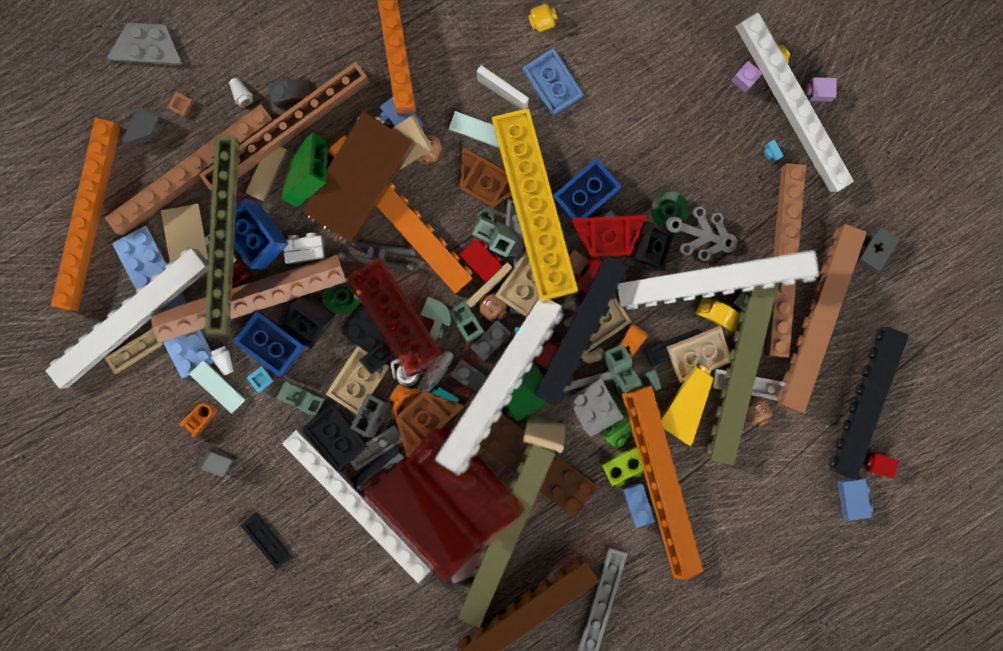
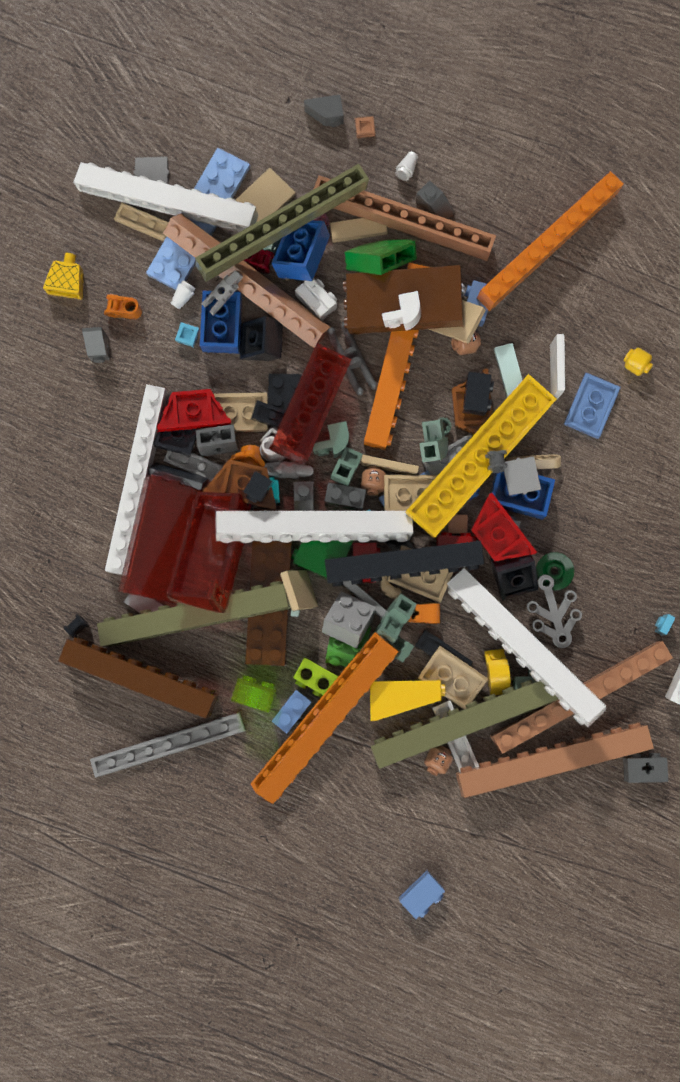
camera: 55 degrees right, 5 degrees down
orange brick [51,118,121,311] -> none
nougat brick [105,104,274,236] -> none
light grey wing [107,23,183,65] -> none
light aqua tile [189,360,246,414] -> none
black tile [240,512,292,570] -> none
sand green brick [277,381,325,416] -> none
dark green dish [322,278,361,315] -> none
red brick [459,239,503,283] -> none
black brick [829,327,909,480] -> none
red brick [865,452,899,479] -> none
none -> yellow torso [43,253,83,300]
none -> black bush [63,614,90,638]
none -> light grey piece [133,157,170,184]
none -> red wing [157,389,231,432]
none -> light grey hinge [201,270,243,316]
none -> clear neon green brick [231,675,278,713]
none -> black brick [243,471,274,503]
none -> white brick [382,291,421,330]
none -> black brick [462,372,494,416]
none -> dark grey brick [485,450,507,473]
none -> light grey piece [504,457,541,496]
none -> tan beam [506,454,561,469]

